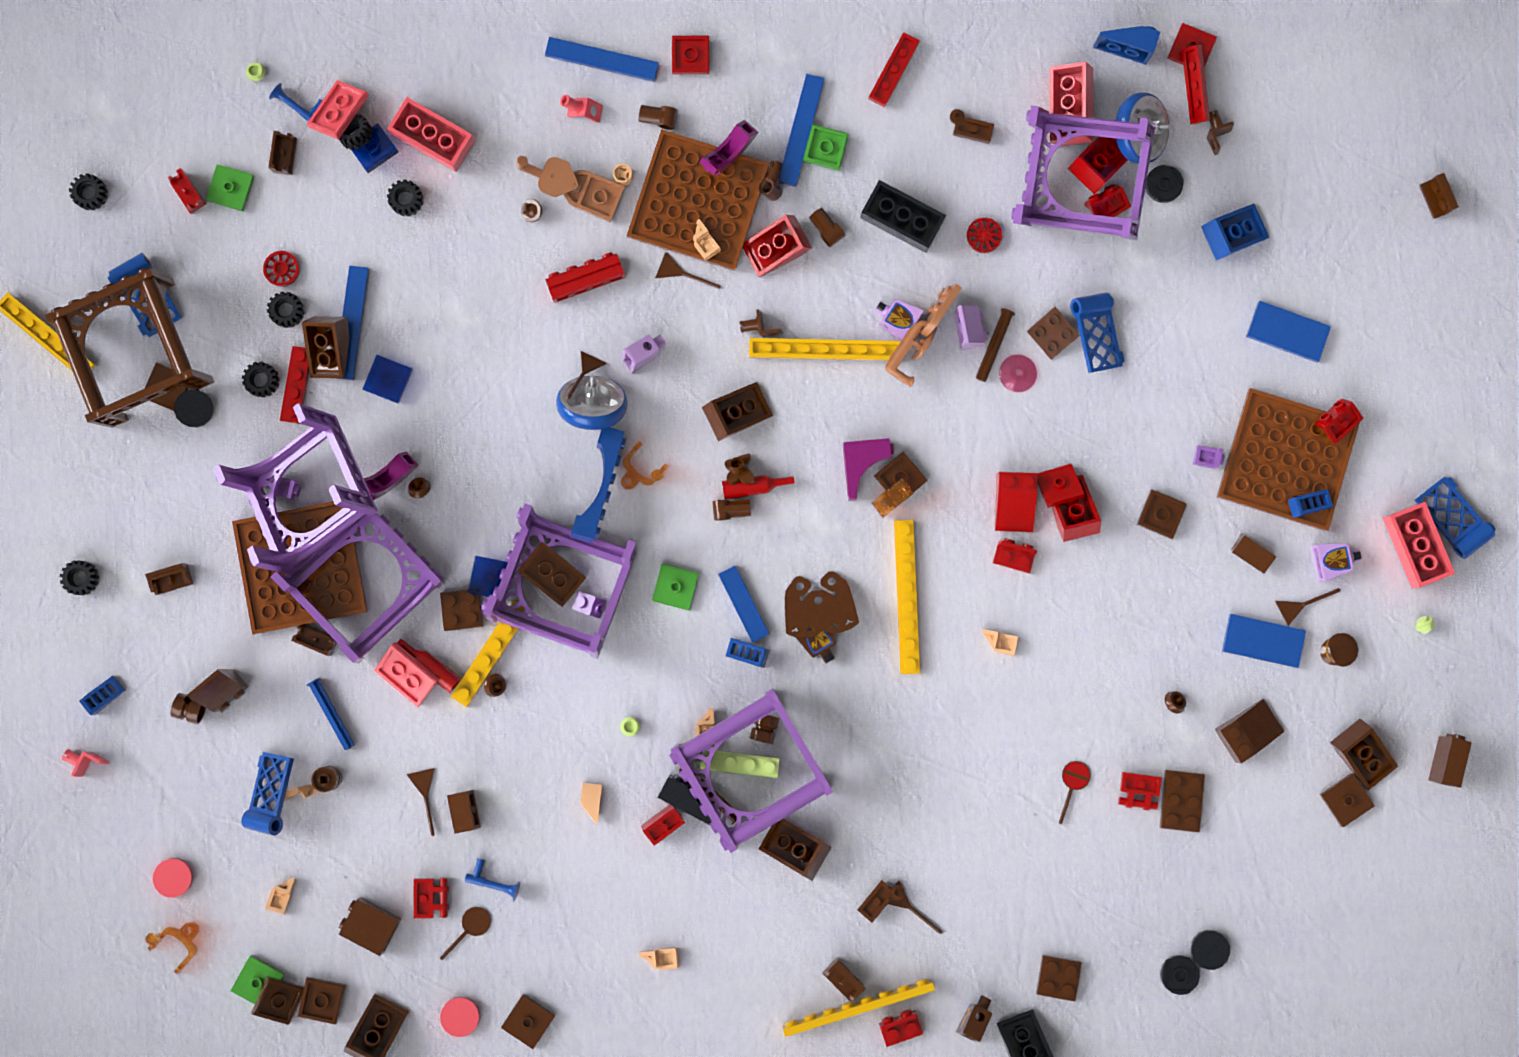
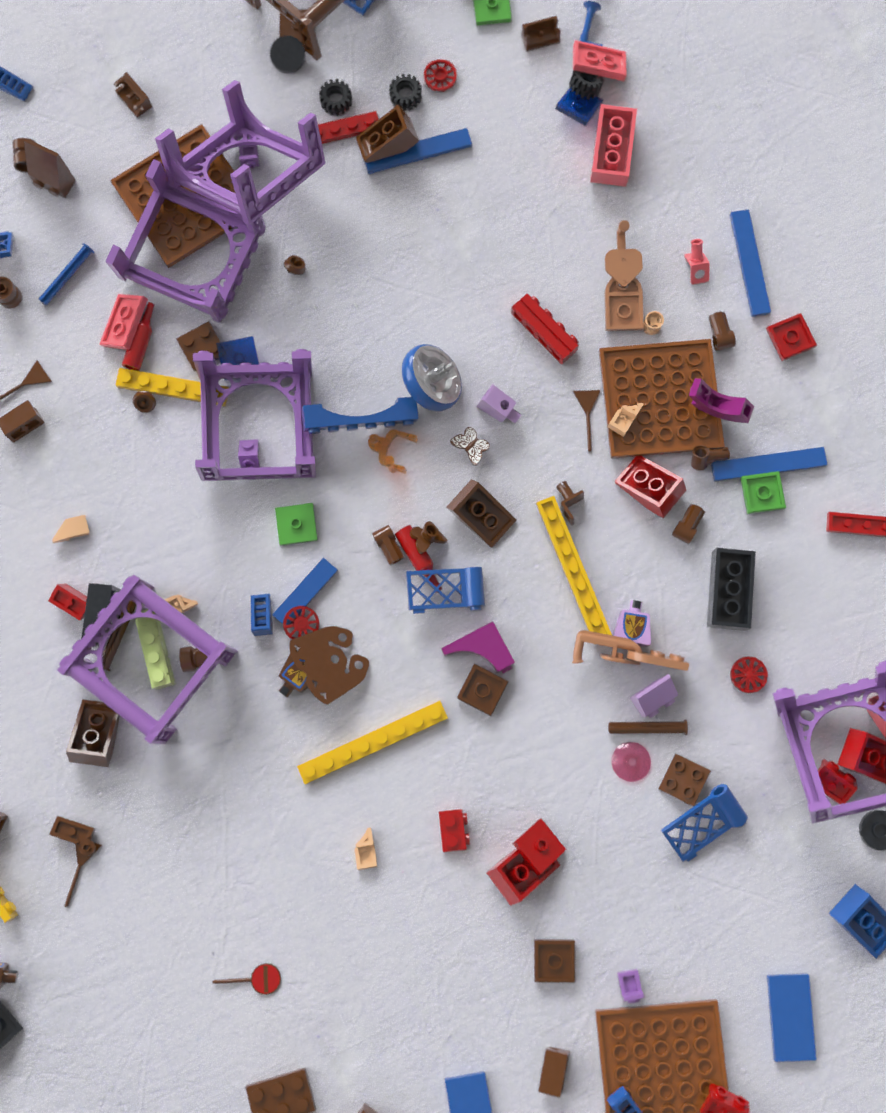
camera: 75 degrees right, 5 degrees down
black tyre [59,560,99,596] -> none
reddish brown hinge [291,624,337,656] -> none
clear blue plate [362,355,413,404] -> none
magenta arch [364,451,419,500] -> none
black tyre [387,179,424,216] -> none
reddish brown plate [517,541,586,607] -> none
hat [521,199,543,223] -> none
reddish brown piece [566,351,606,399] -> none
yellowish green plate [620,717,640,736] -> none
clear orange slope [872,479,913,518] -> none
reddish brown hinge [949,109,994,144] -> none
red slope [995,472,1038,532] -> none
reddish brown plate [1036,955,1082,1002] -> none
red plate [1118,772,1162,811] -> none
reddish brown hat [1164,691,1186,714] -> none
none -> red wheel [283,606,319,640]
none -> blue piece [406,567,485,614]
none -> animal [450,427,490,466]

